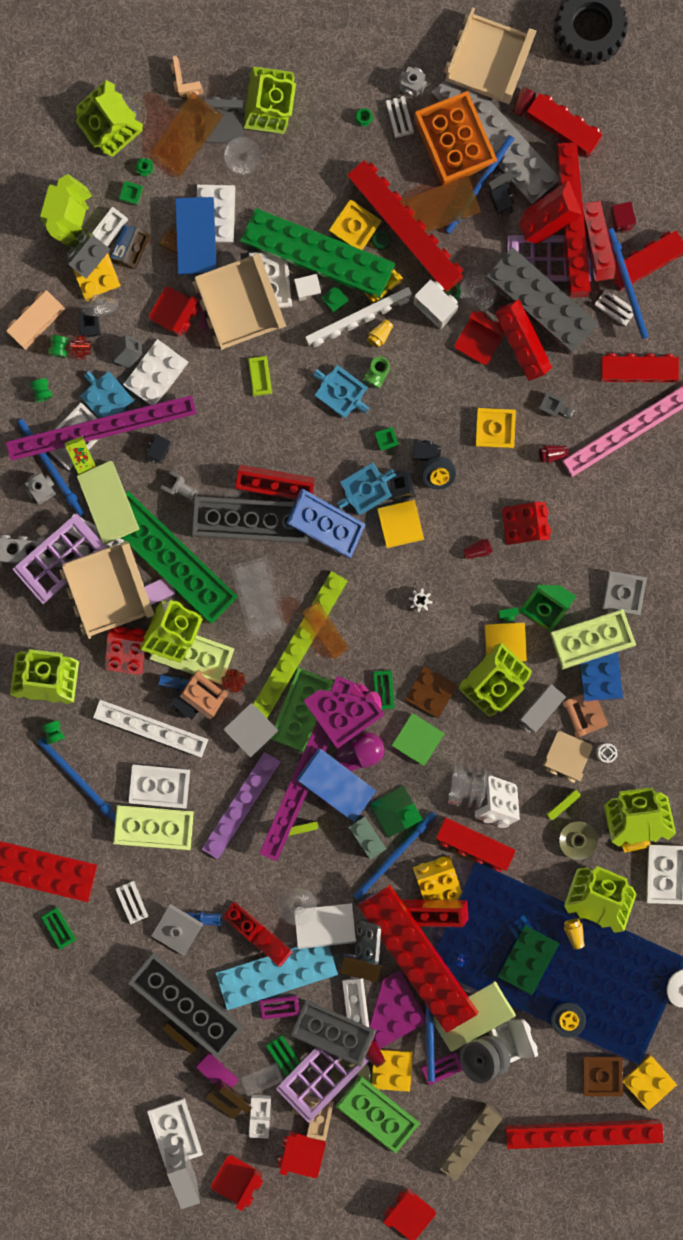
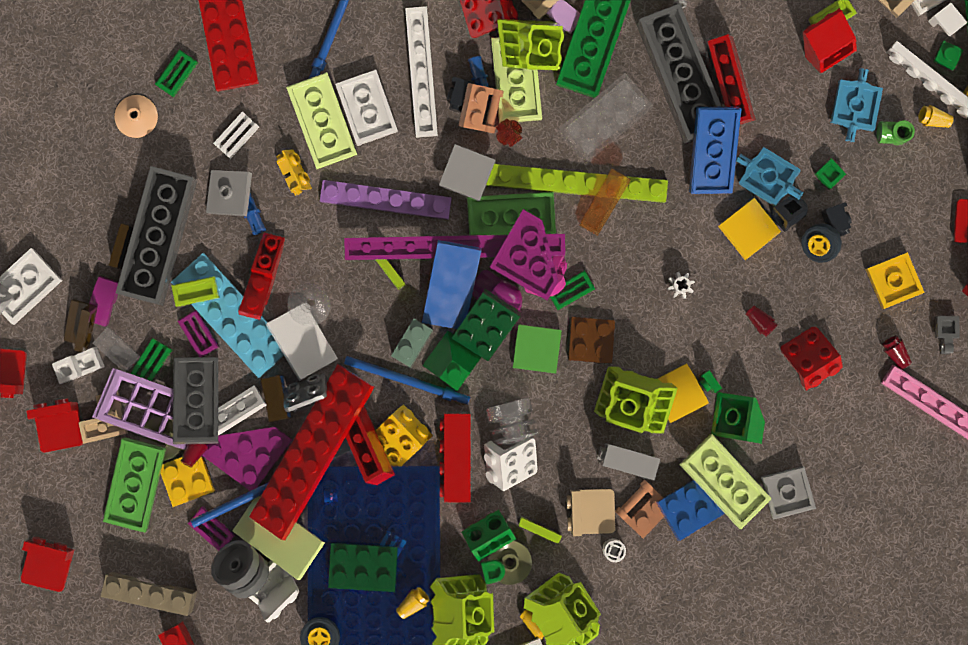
camera: 60 degrees right, 0 degrees up
none -> light nougat dish [114,95,158,138]
none -> lime tile [171,276,220,307]
none -> yellow hinge [276,150,312,196]
none -> dark green plate [452,289,522,361]
none -> green brick [461,510,516,562]
none -> green tile [481,559,505,585]
none -> red slope [803,8,857,74]

